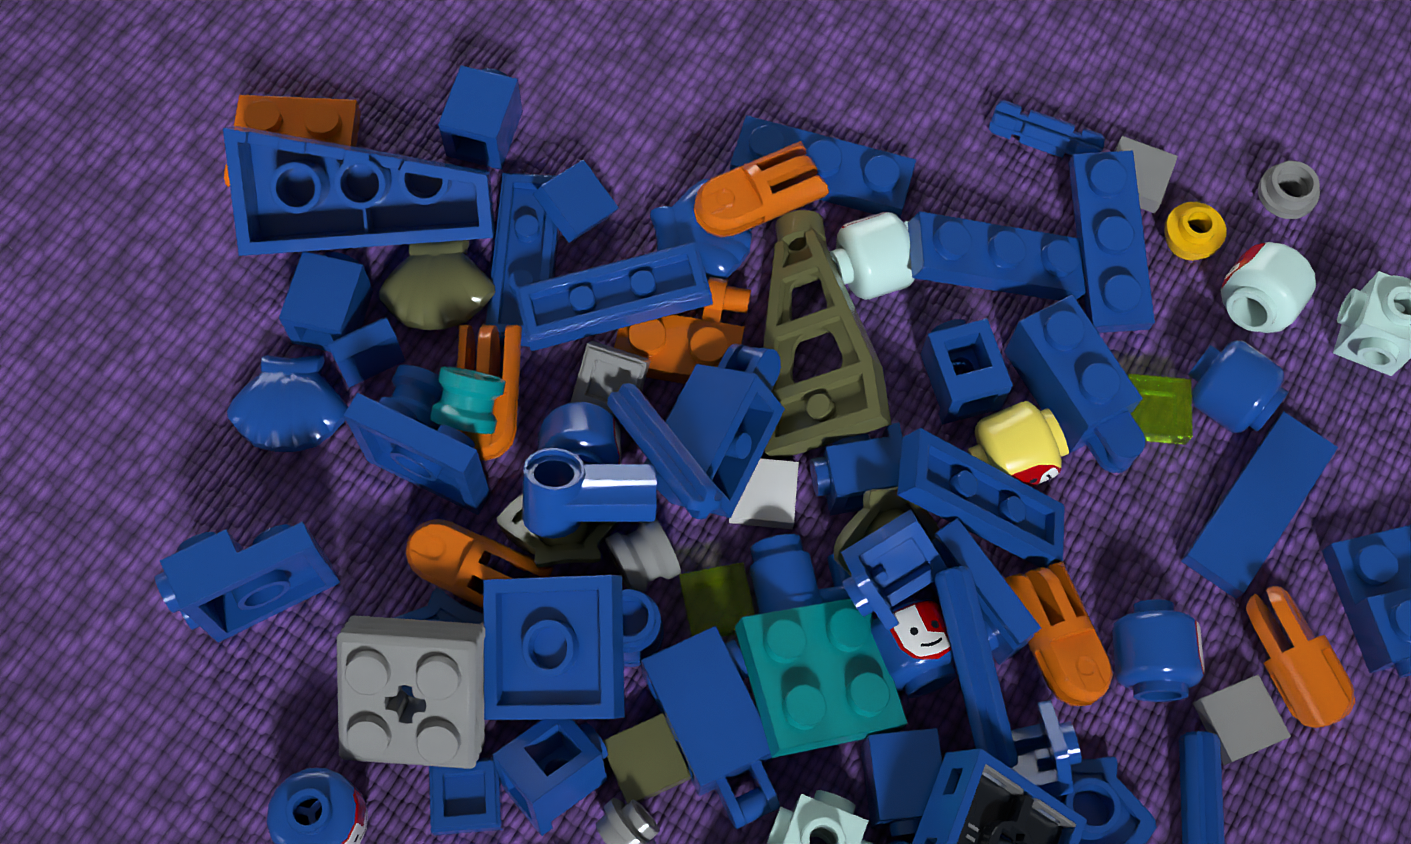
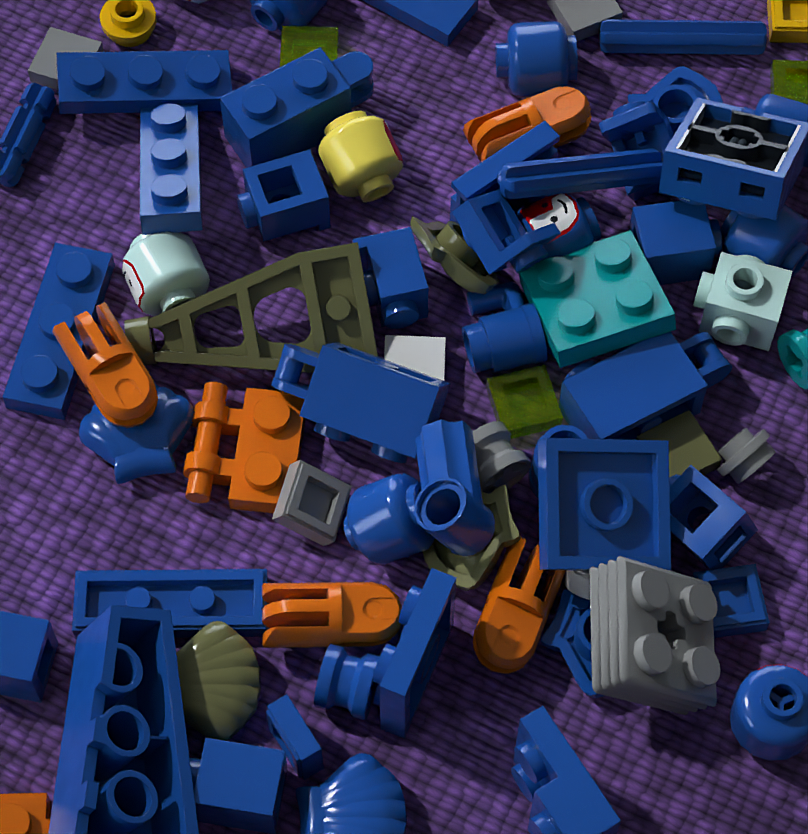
camera: 90 degrees left, 5 degrees down
teal wheel [430,366,506,434] -> none
blue tile [515,241,713,351] -> none
blue tile [533,159,619,243] -> none
blue axle [607,383,723,519] -> none
blue plate [897,428,1065,568] -> none

